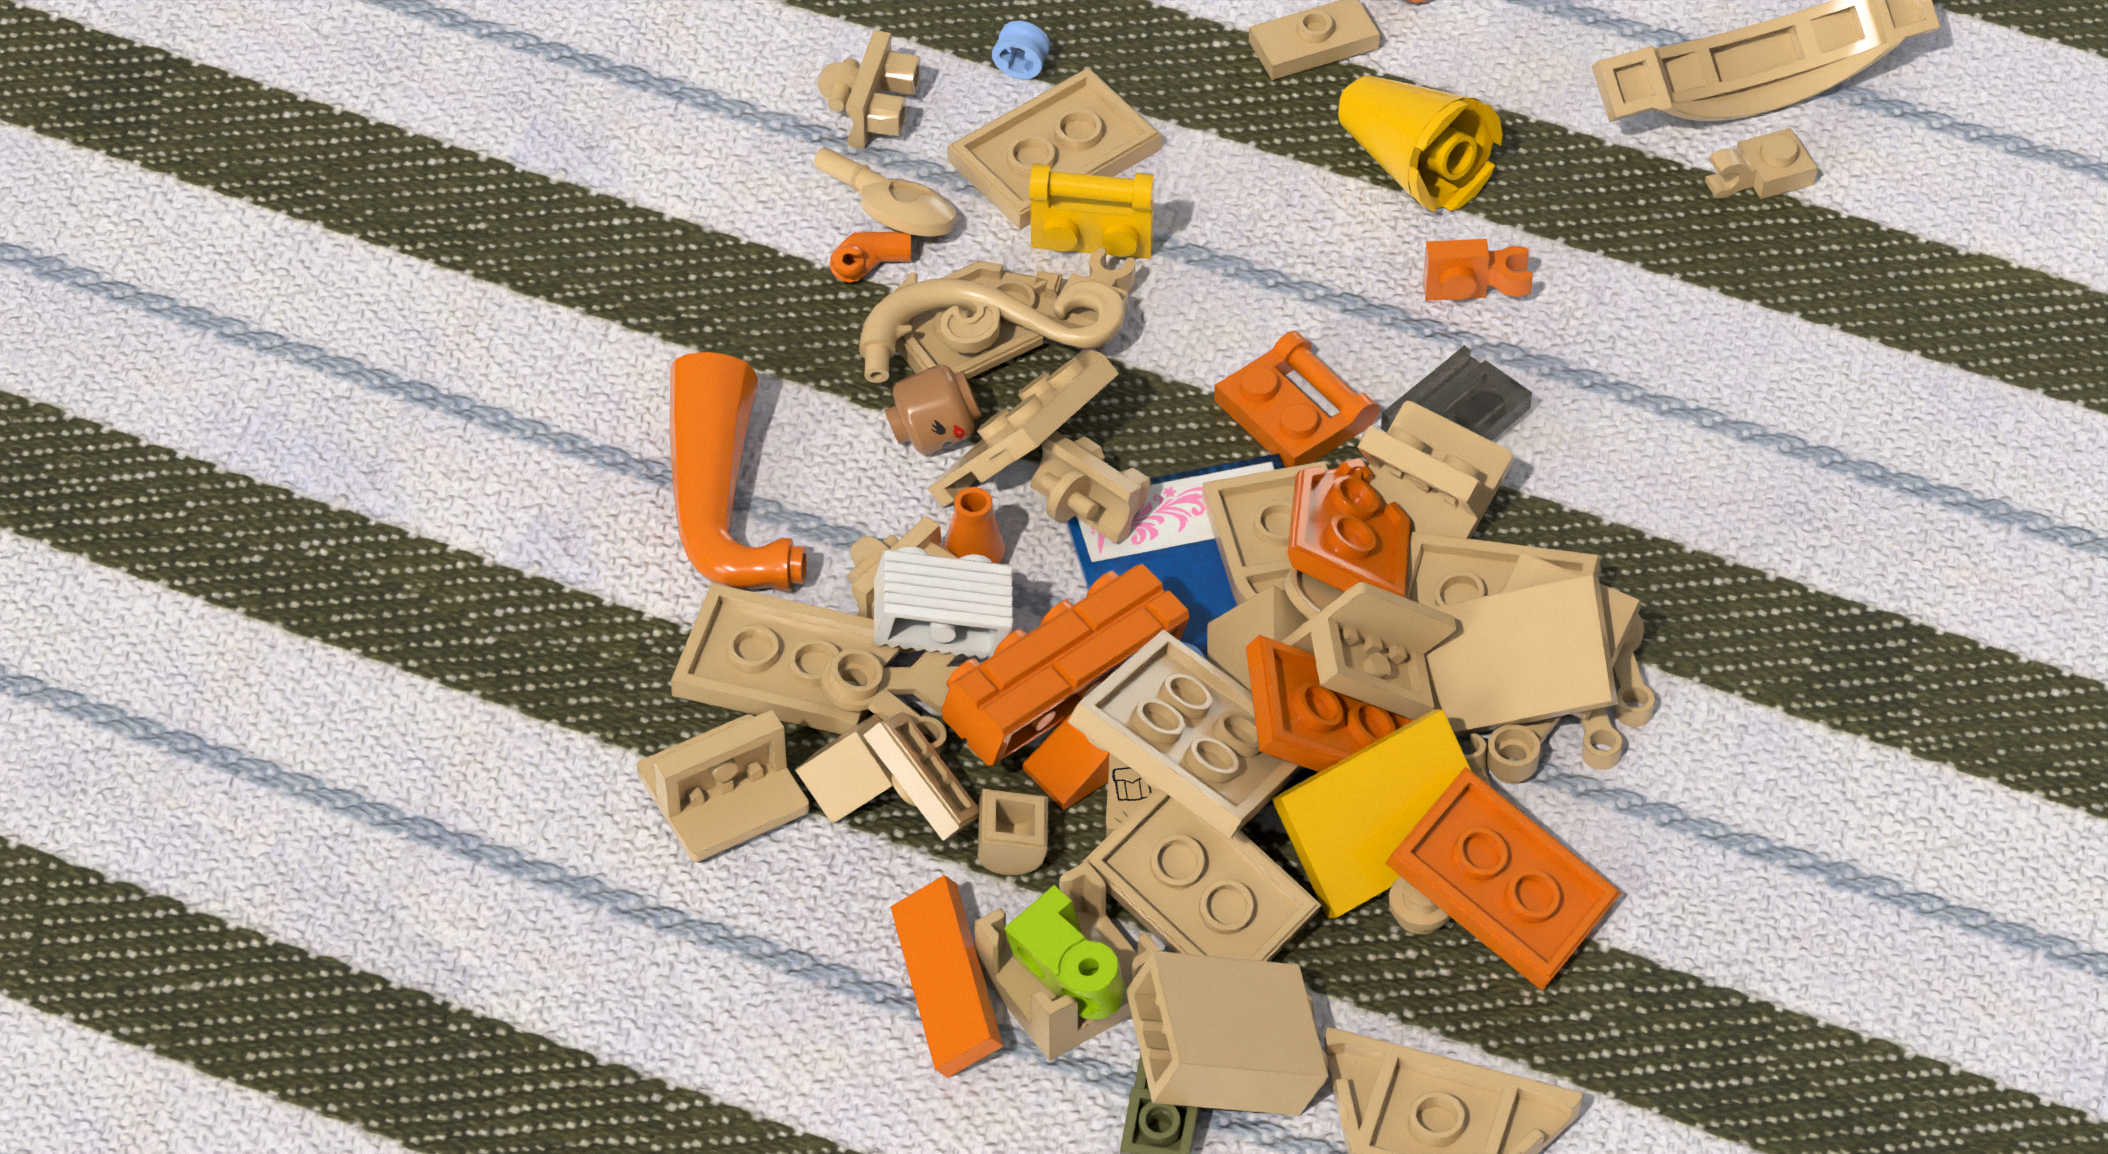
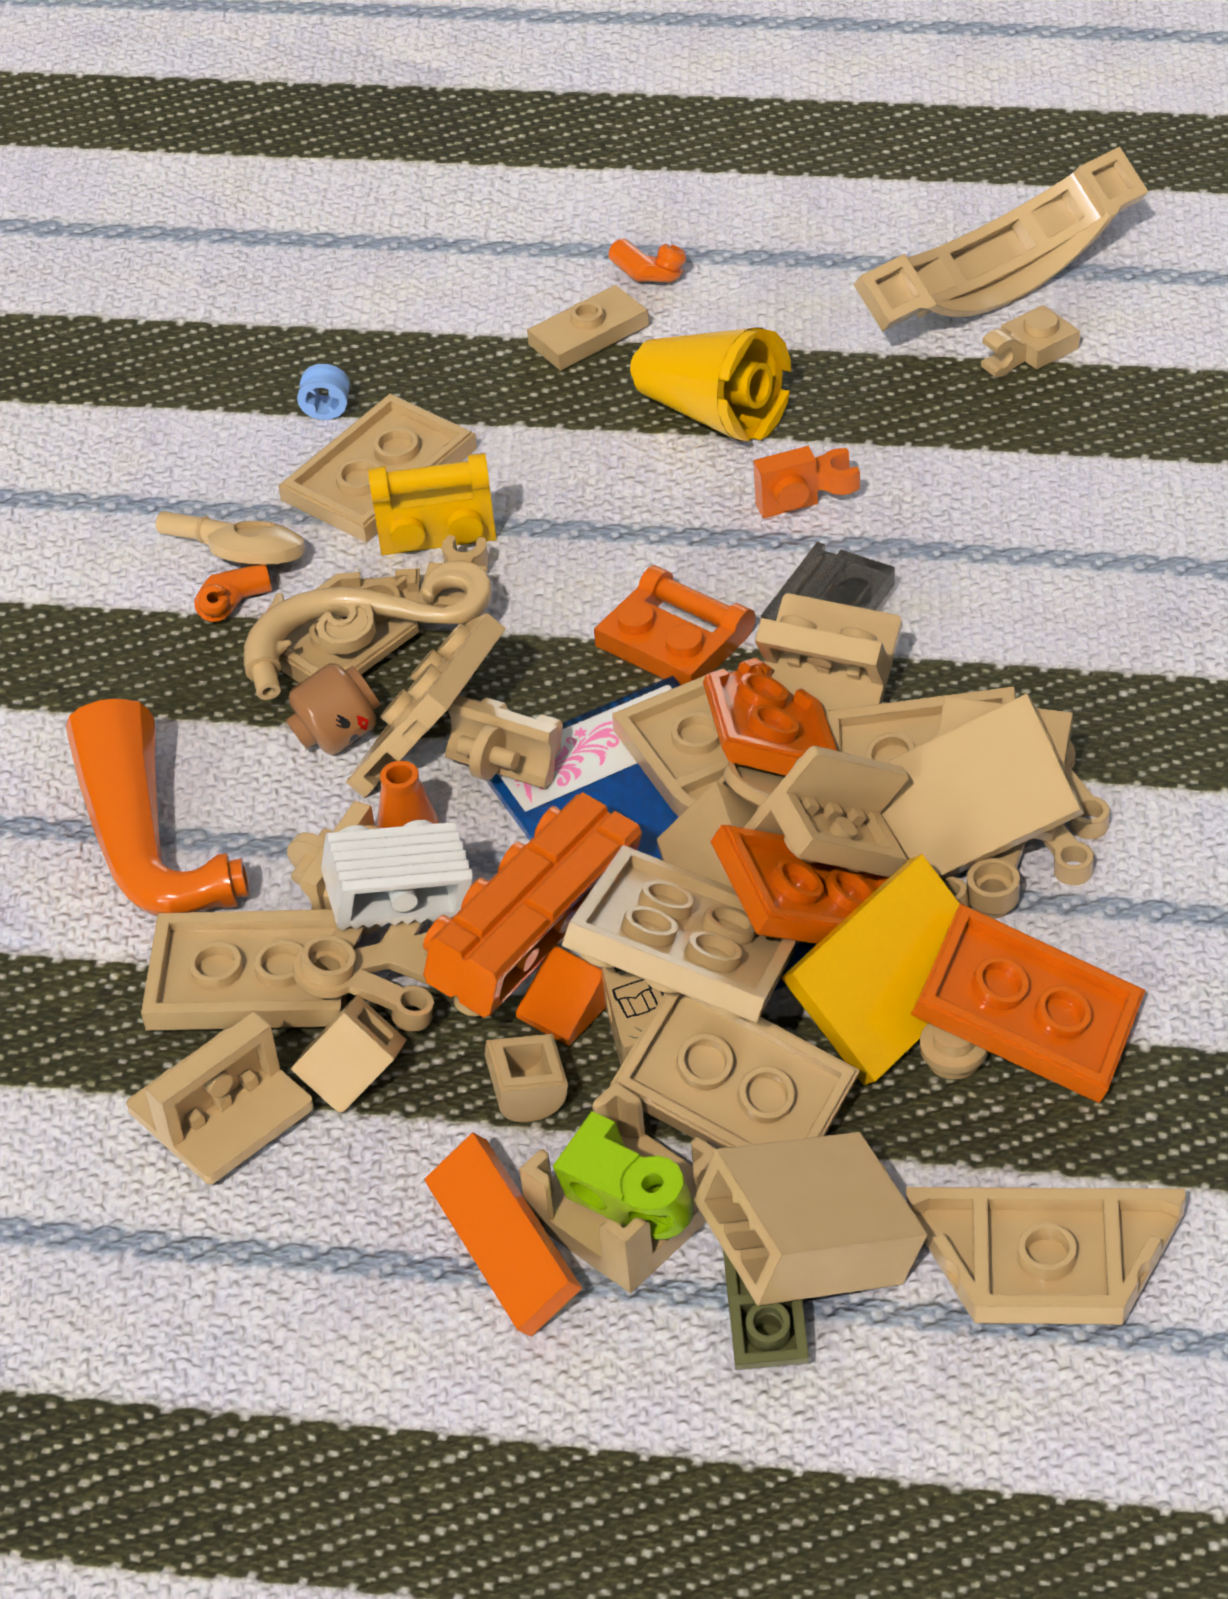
camera: 10 degrees left, 5 degrees down
tan hips [817,30,921,149] -> none
tan plate [863,711,979,841] -> none

